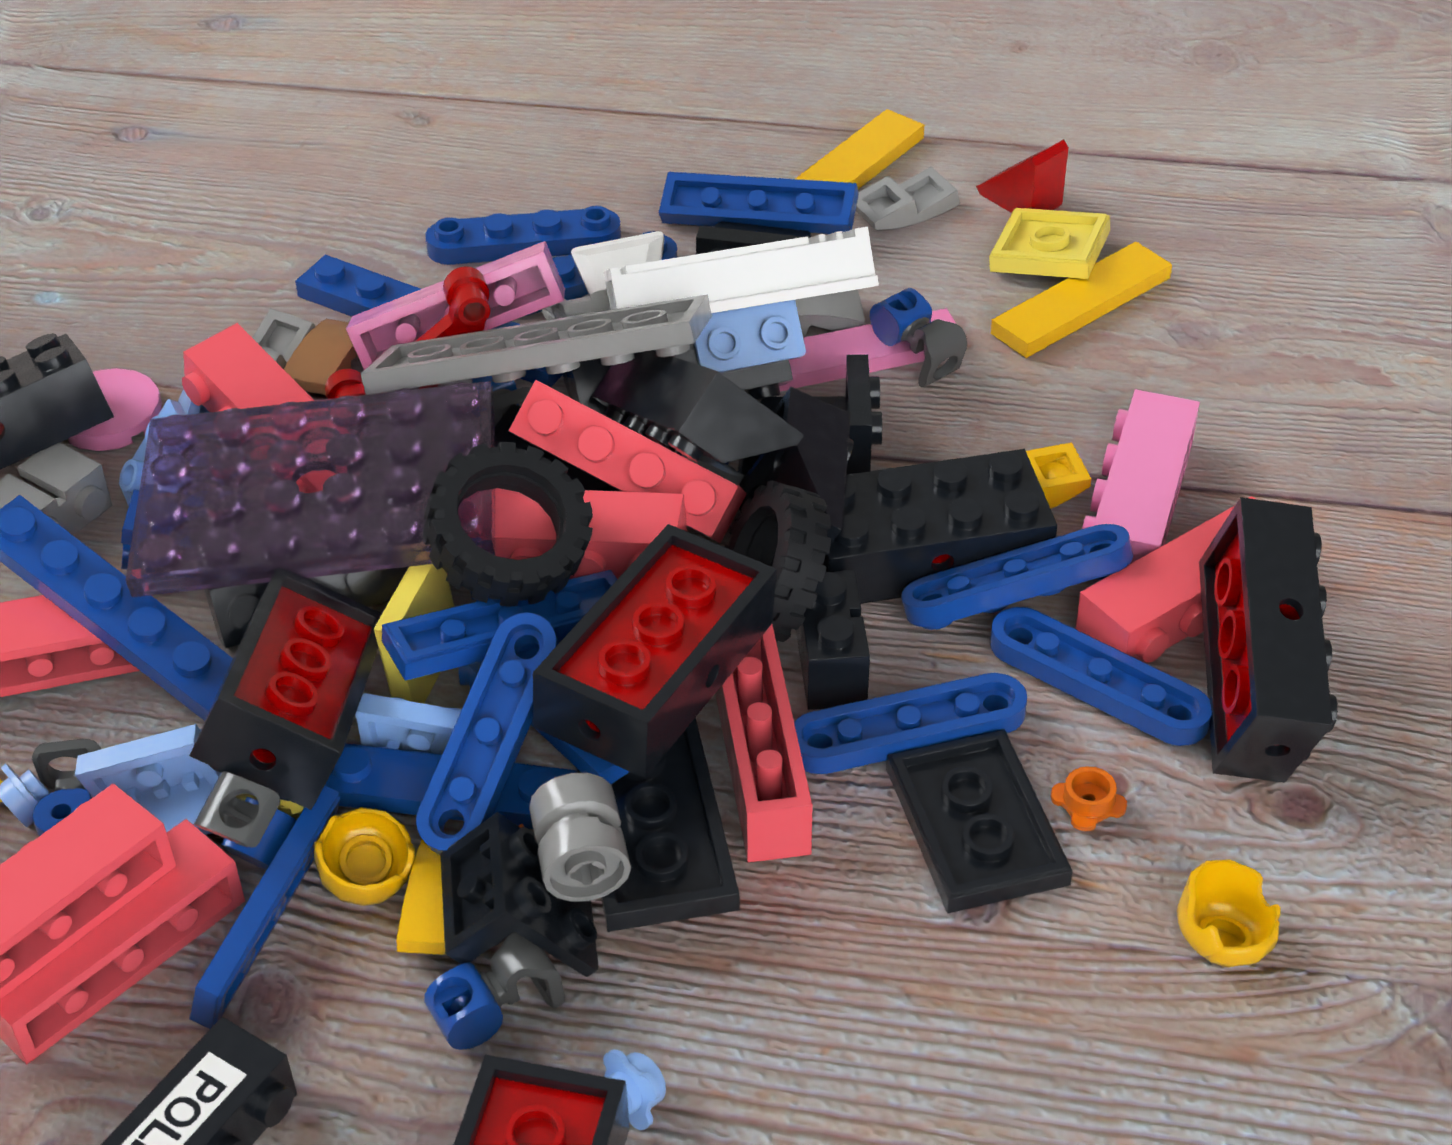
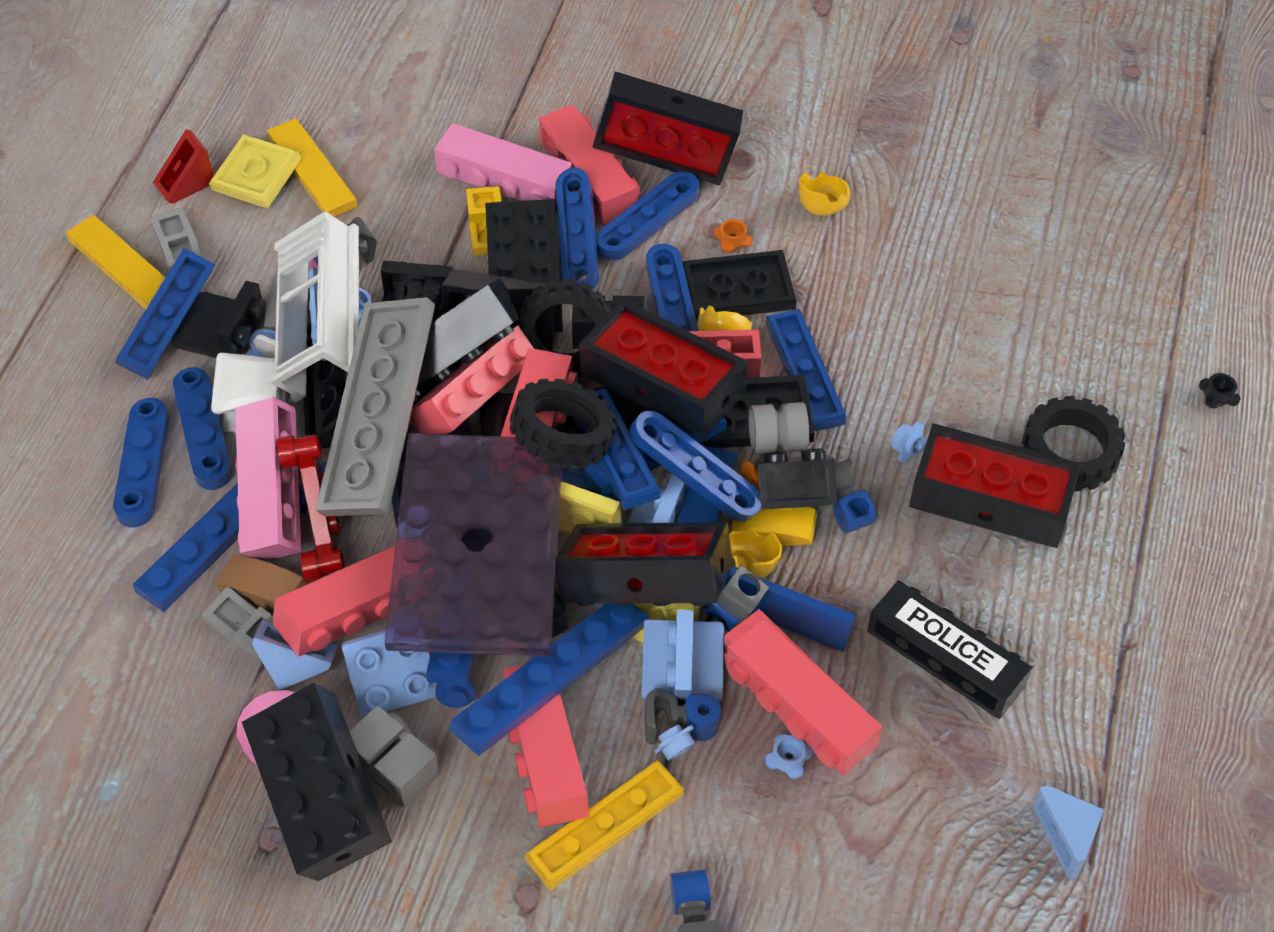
camera: 85 degrees left, 10 degrees up
none -> yellow hair [698,306,752,331]
none -> blue tile [766,309,847,432]

